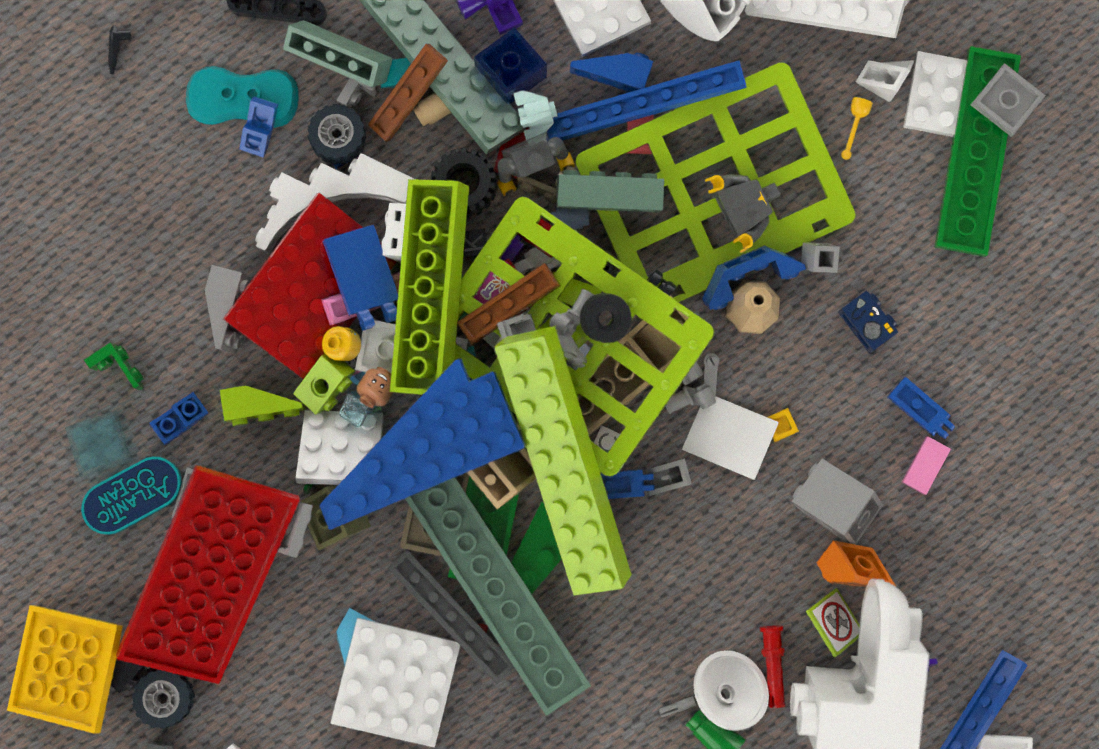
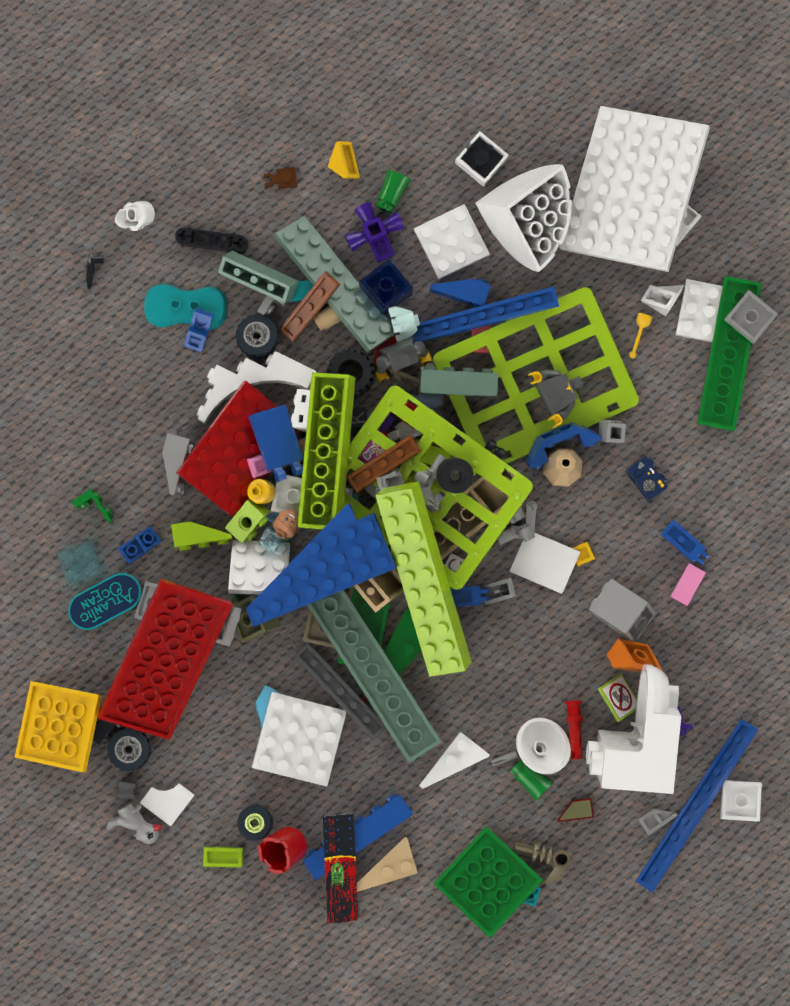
camera: 10 degrees left, 0 degrees up
none -> white wing [419,732,490,789]

